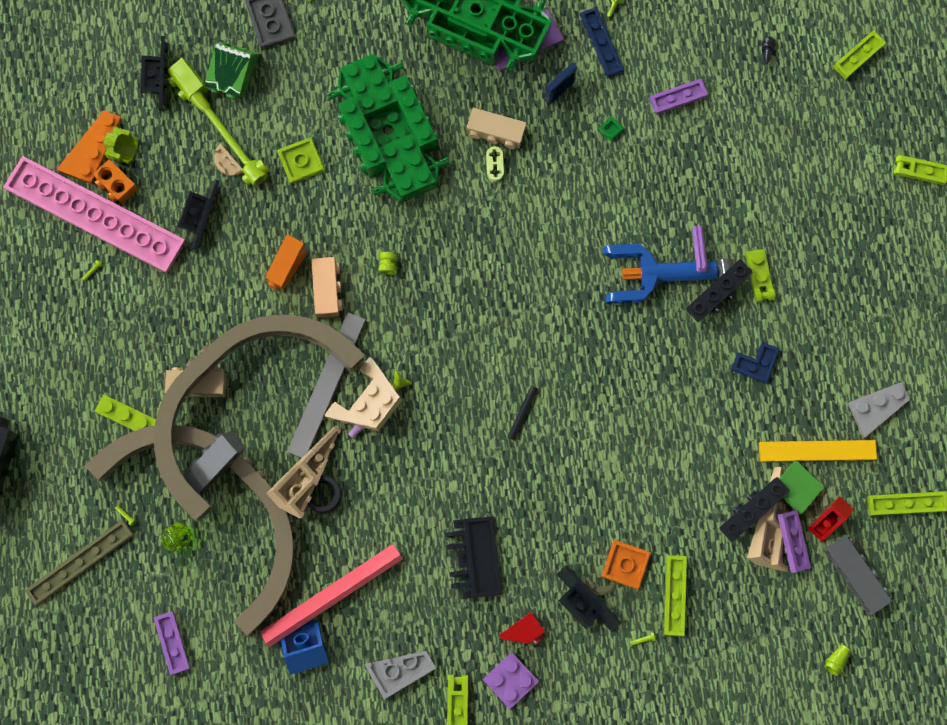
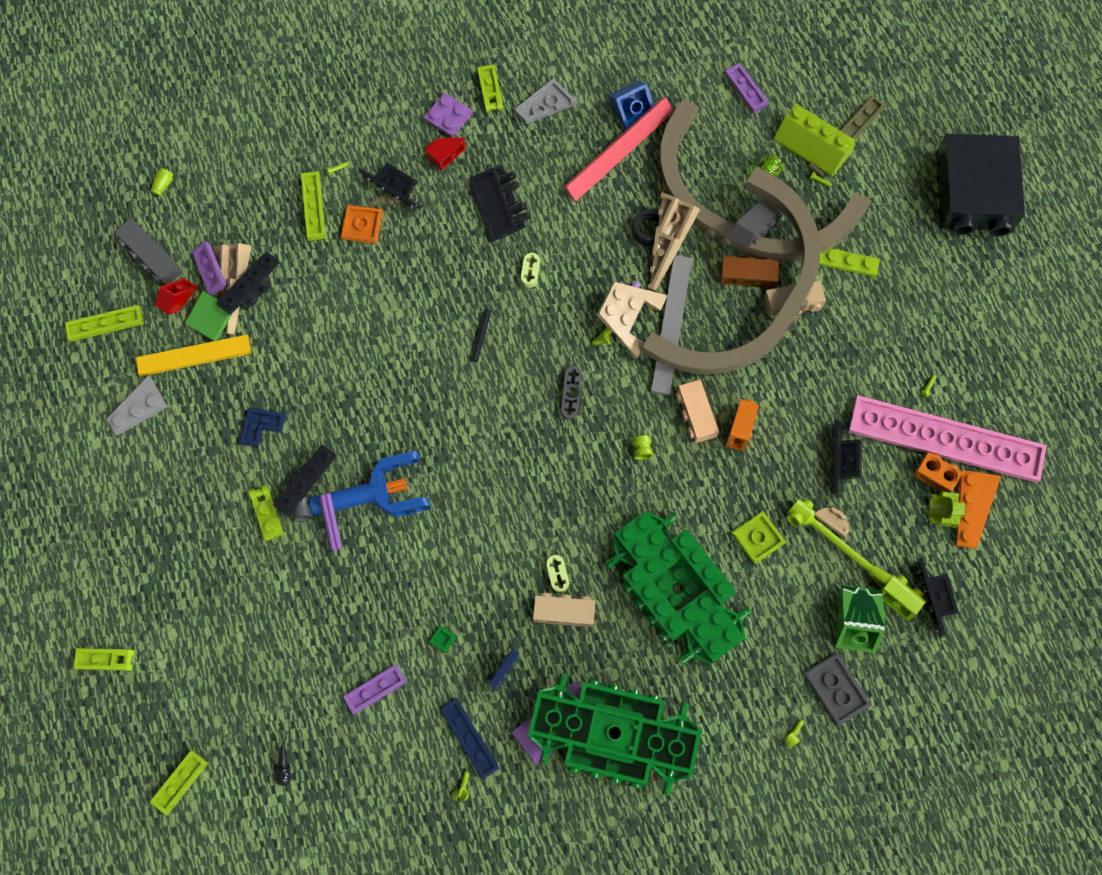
camera: 170 degrees right, 5 degrees down
none -> yellowish green beam [521,253,540,288]
none -> dark grey beam [561,366,582,420]
none -> dark orange brick [720,255,779,288]
none -> lime slope [774,104,856,177]

